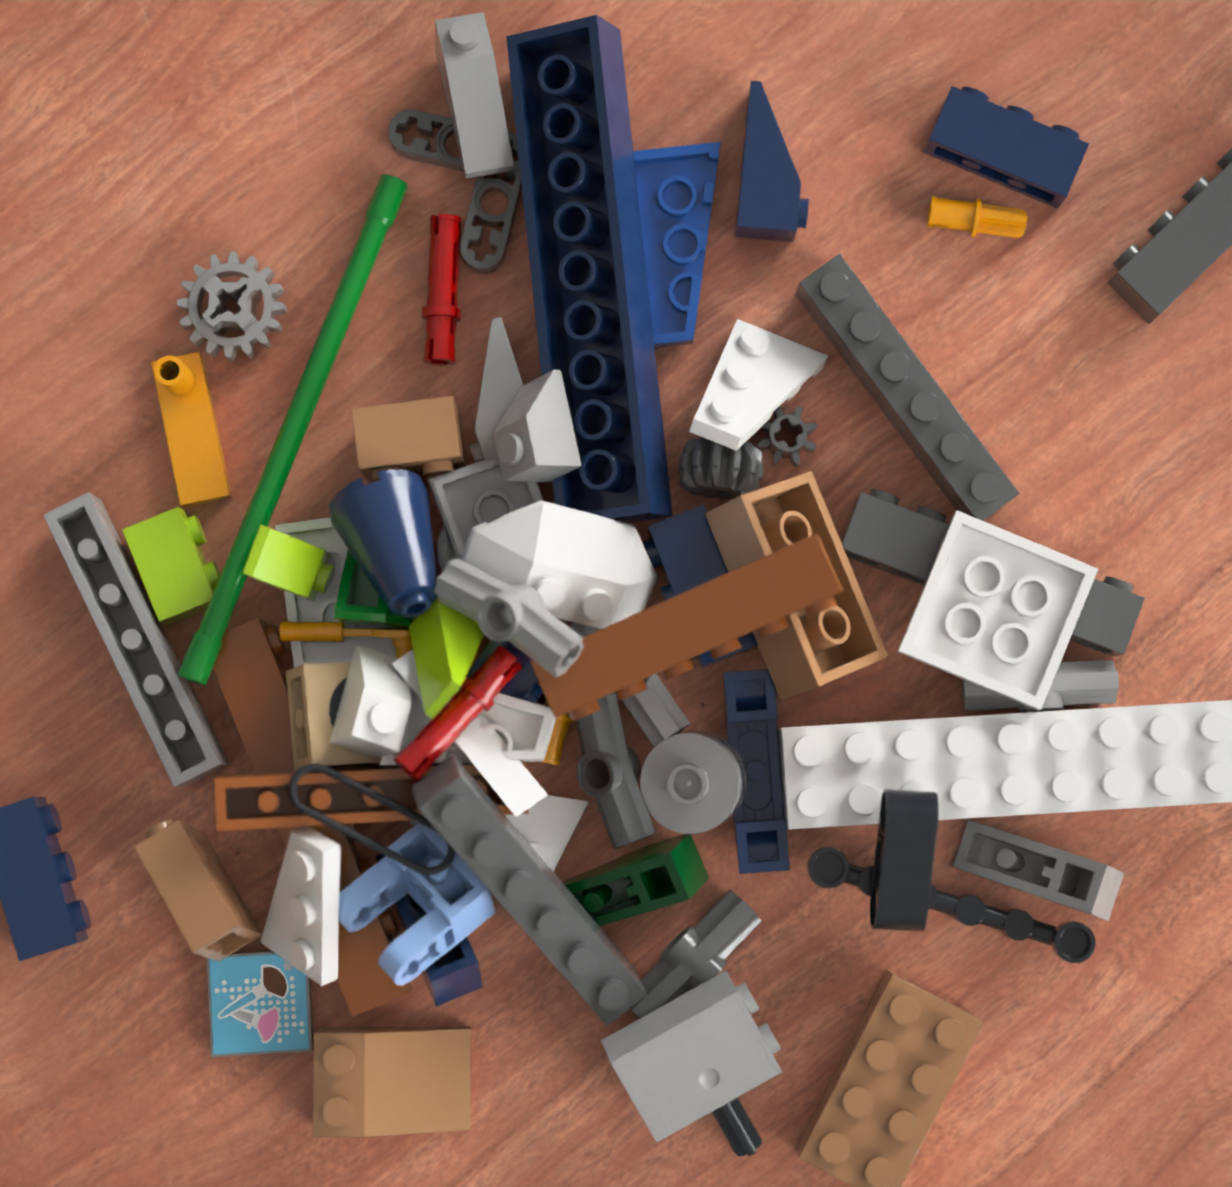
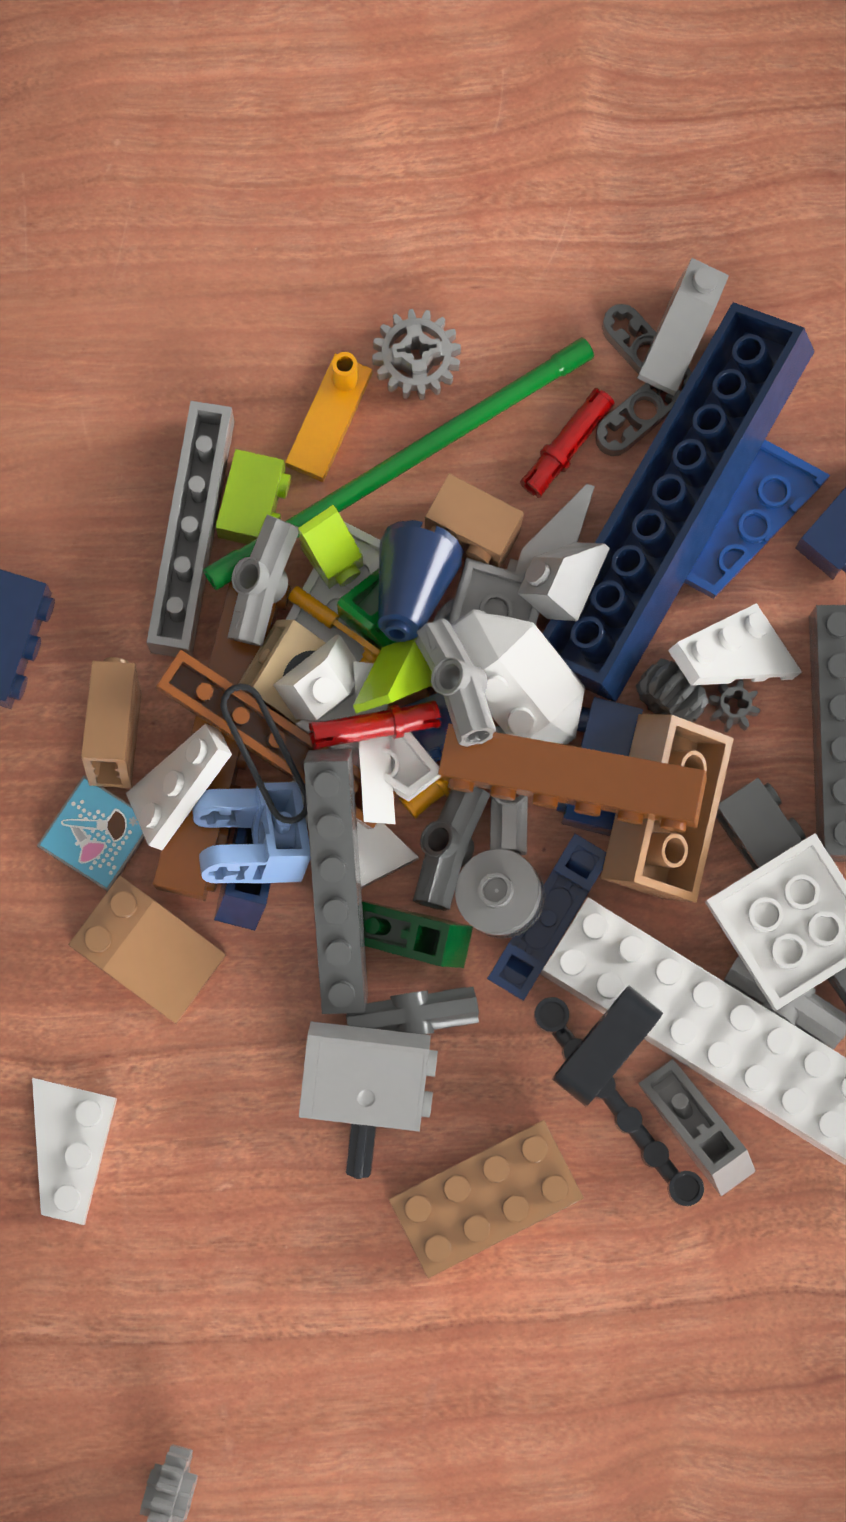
camera: 30 degrees right, 5 degrees down
none -> light grey piece [227,514,299,647]

